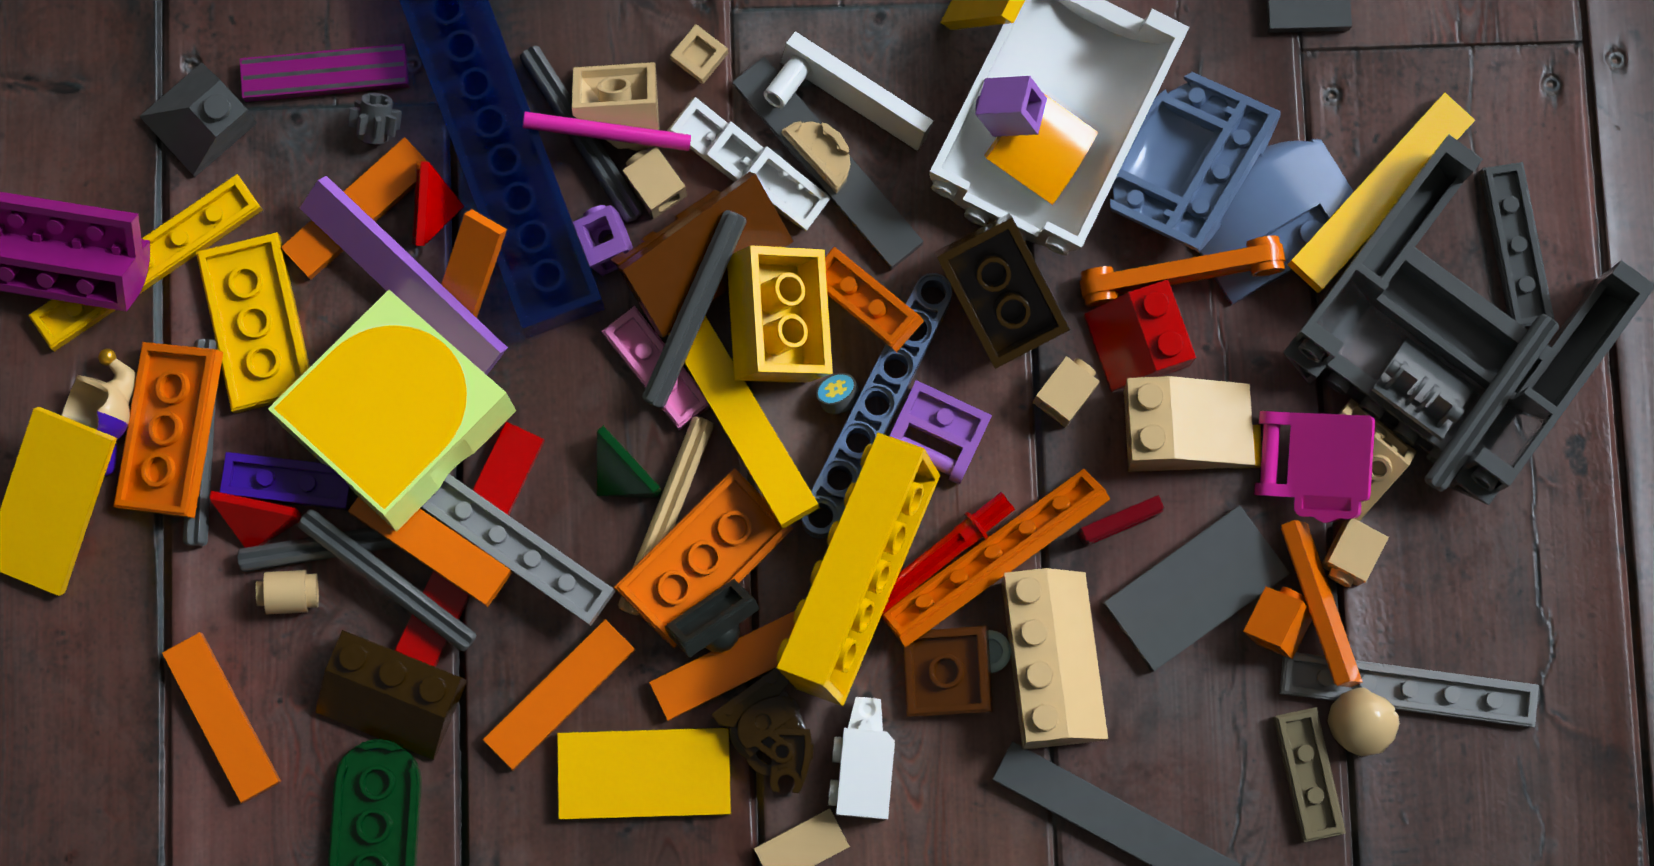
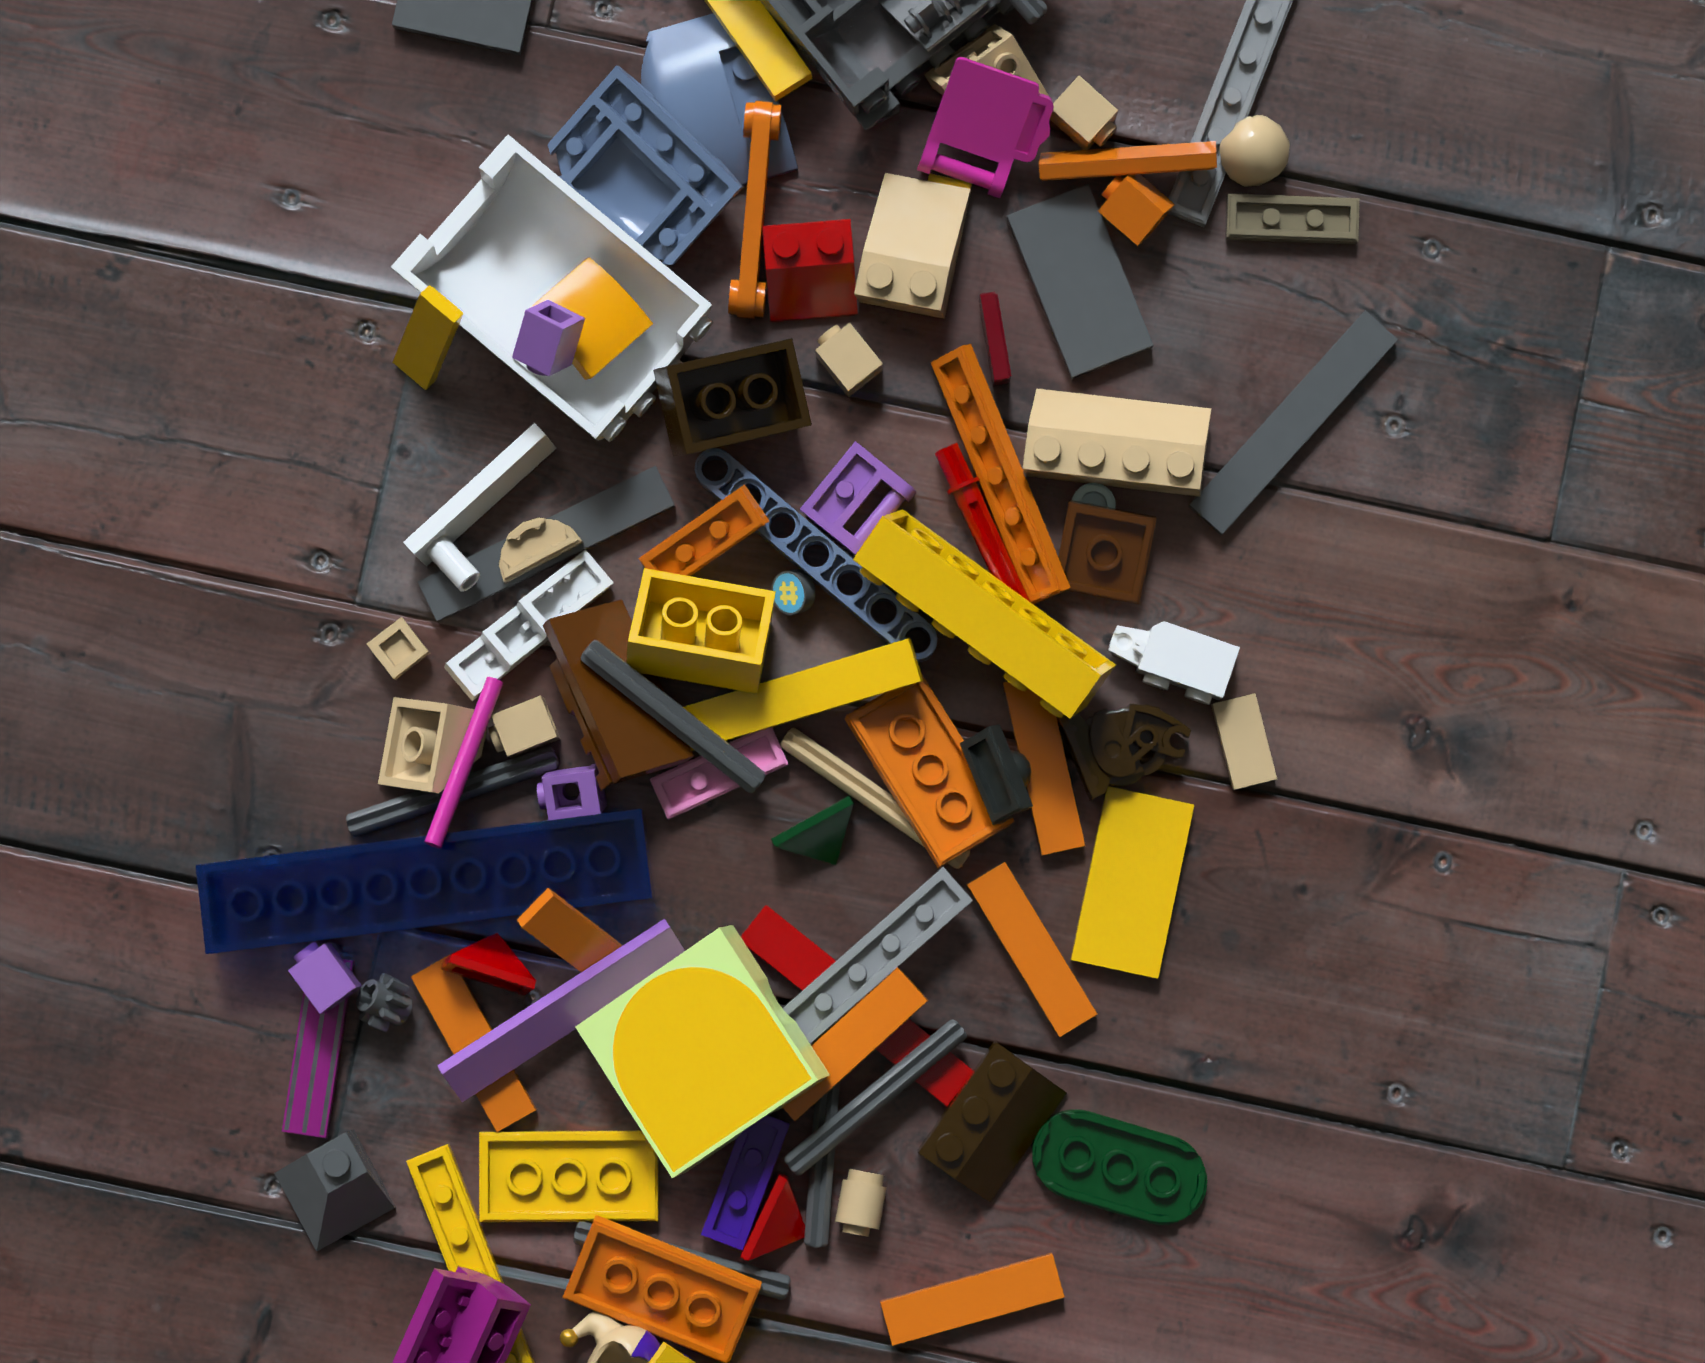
camera: 70 degrees left, 5 degrees up
none -> medium lavender brick [288,942,362,1014]

